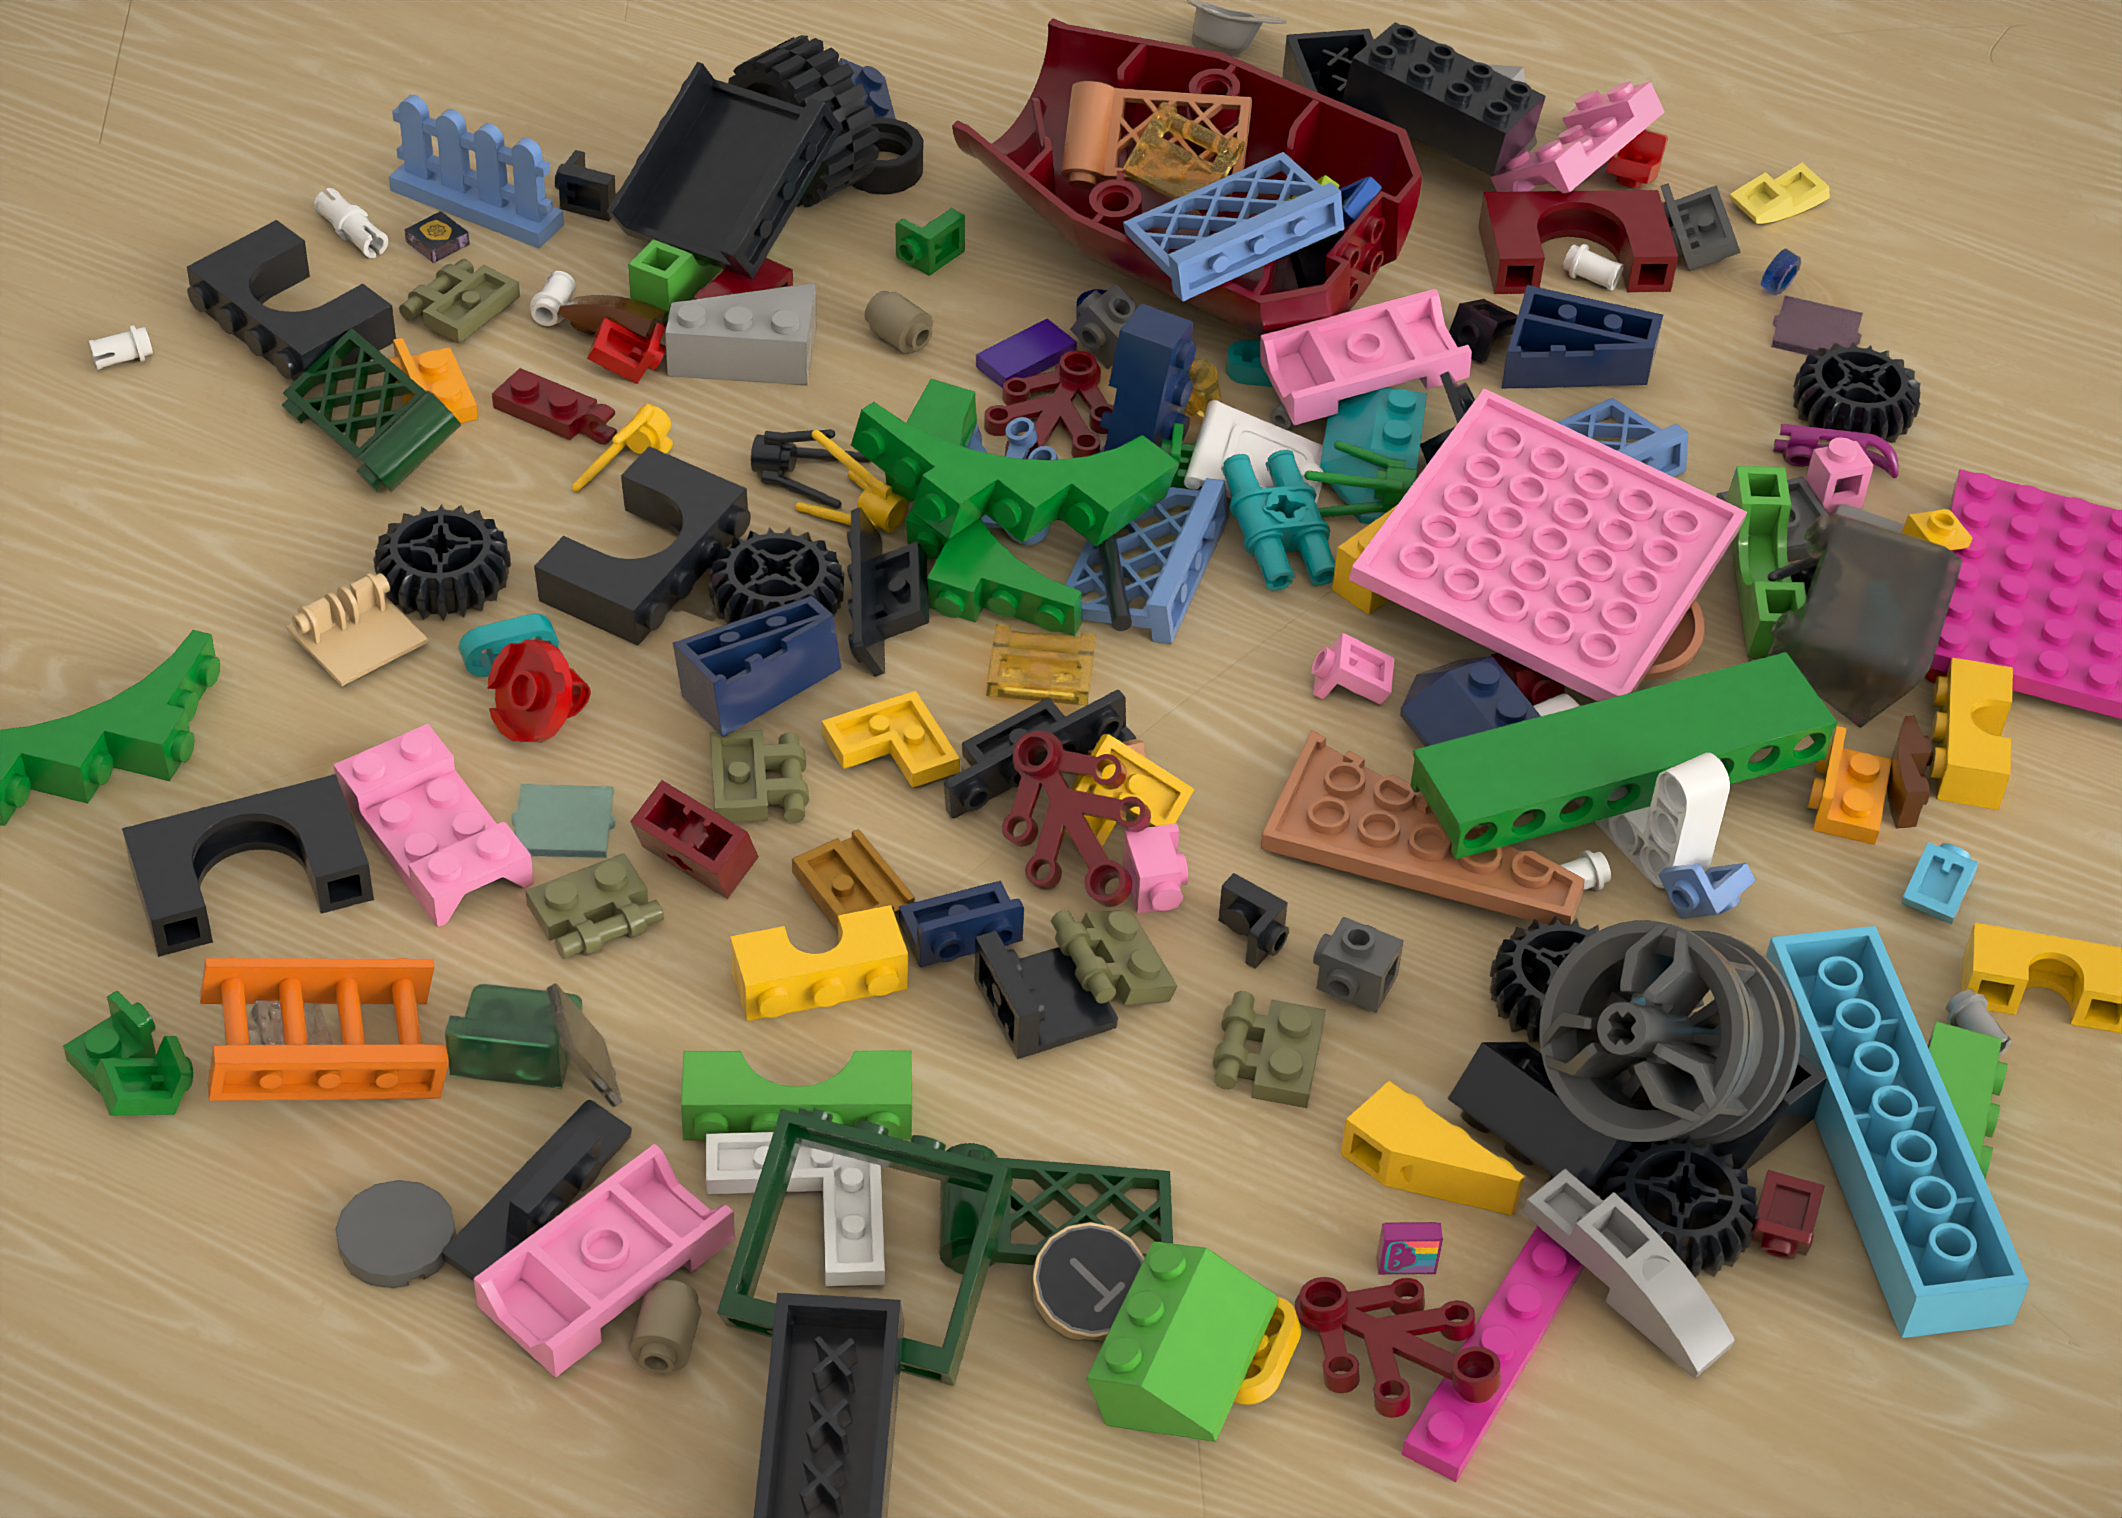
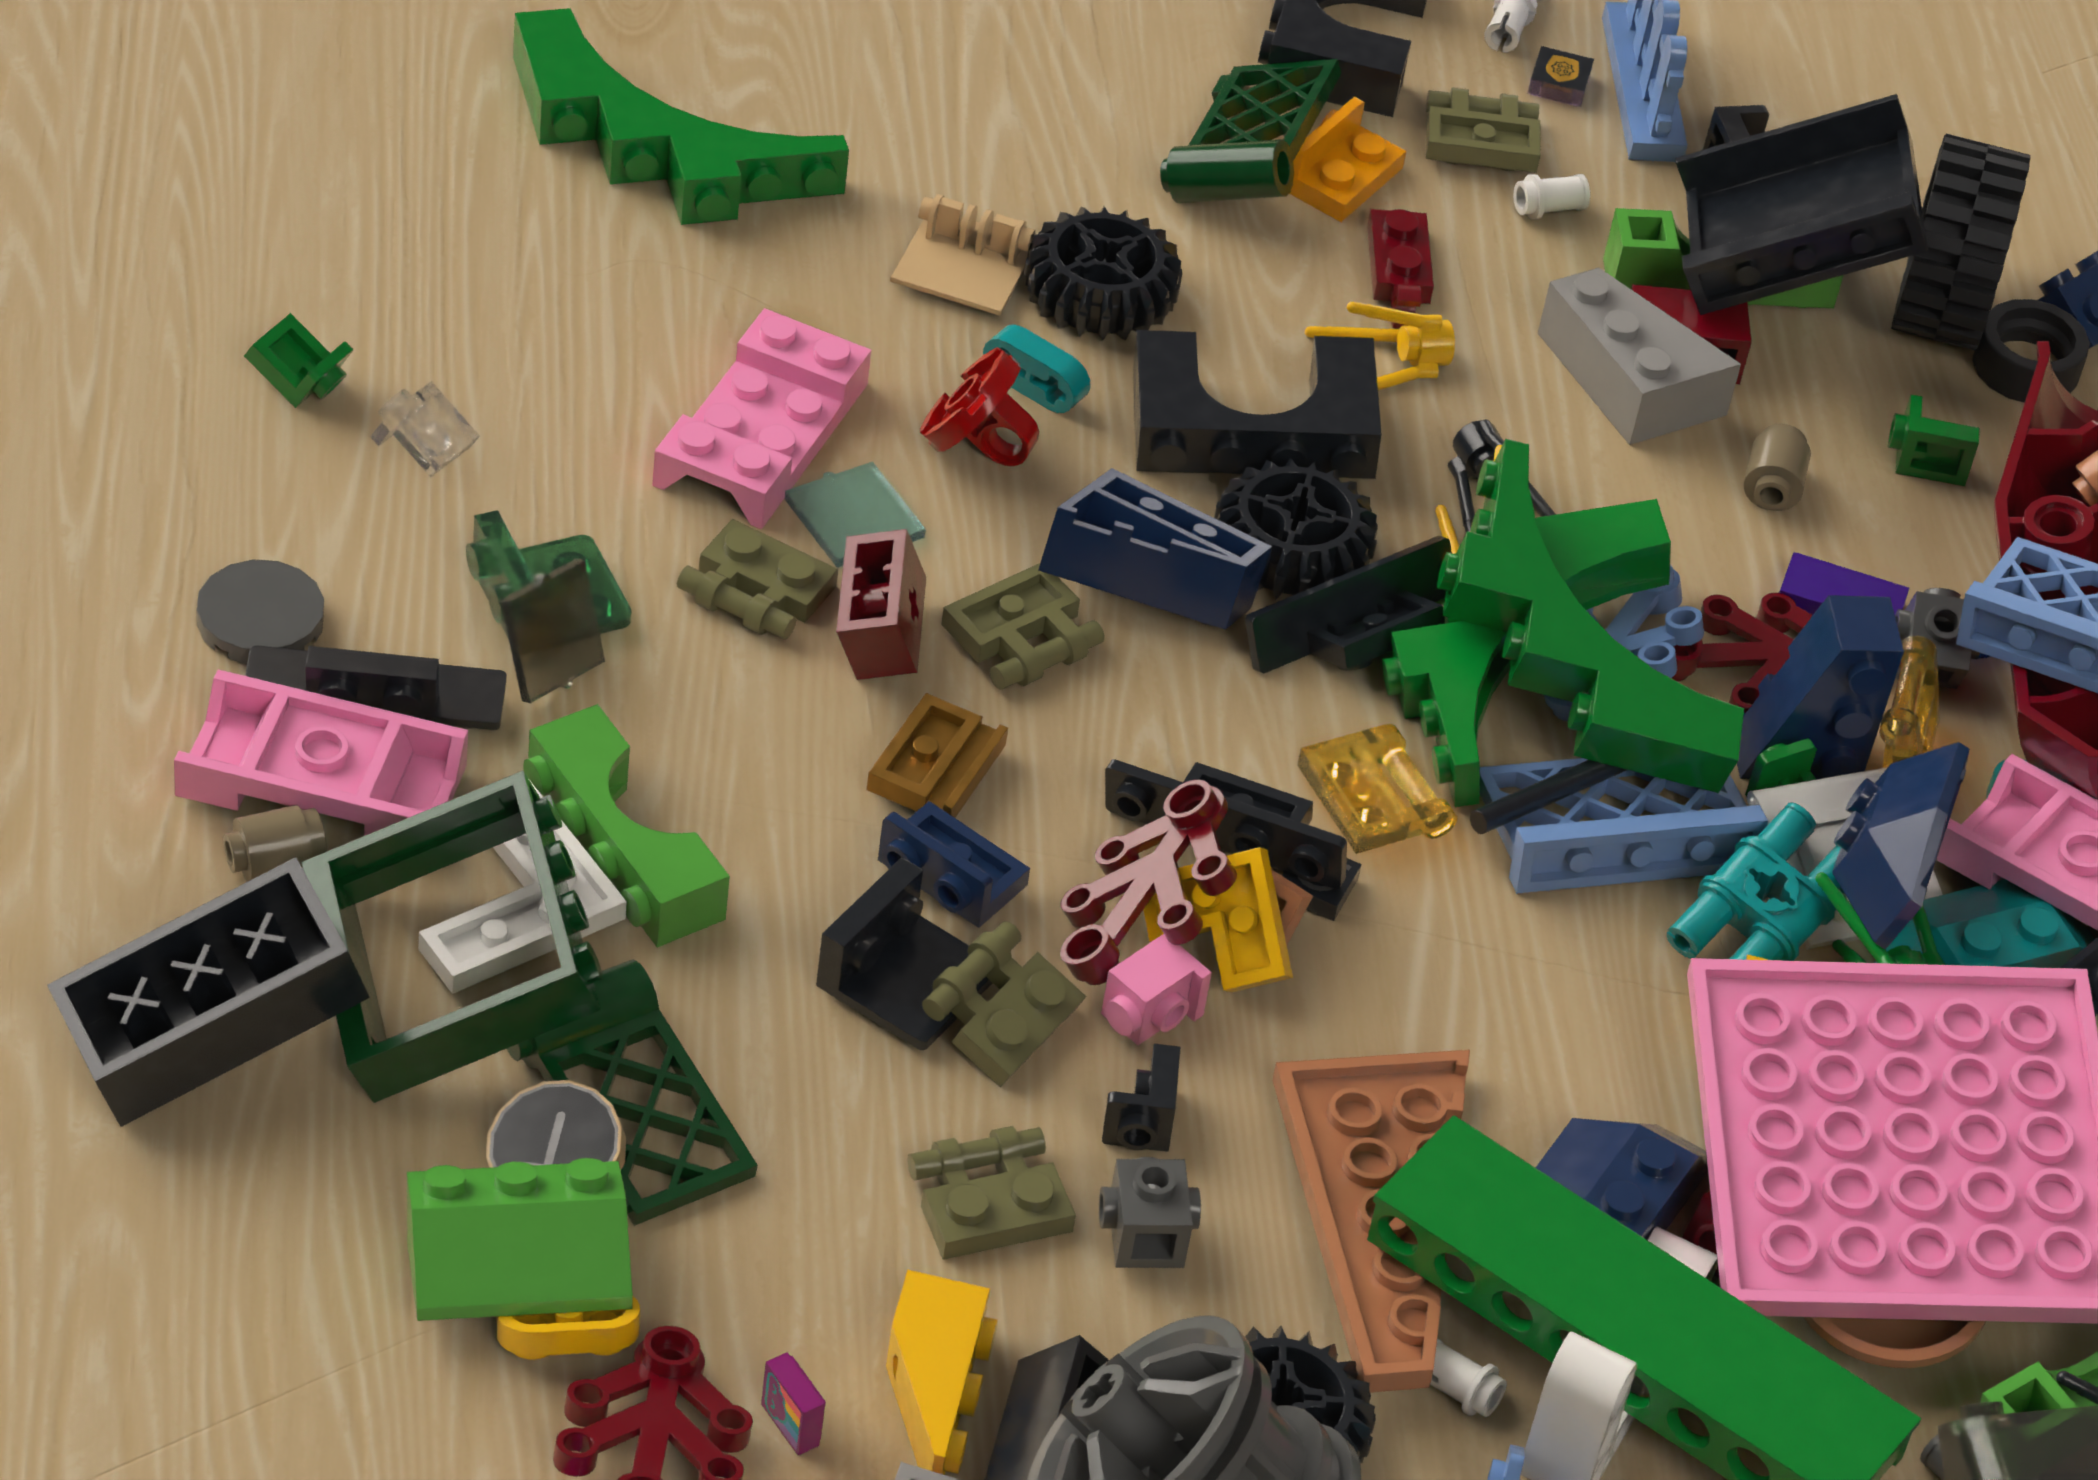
camera: 55 degrees right, 0 degrees up
green bracket [63,991,156,1093] -> none
black arch [122,774,374,957] -> none
orange fence [199,957,449,1101] -> none
reddish brown slope [557,295,668,338] -> none
red bracket [587,318,666,384] -> none
yellow arch [730,905,908,1021] -> none
yellow plate [822,690,960,788] -> none
bright pink bracket [1311,633,1394,705] -> none
none -> dark blue wedge [1832,742,1970,950]

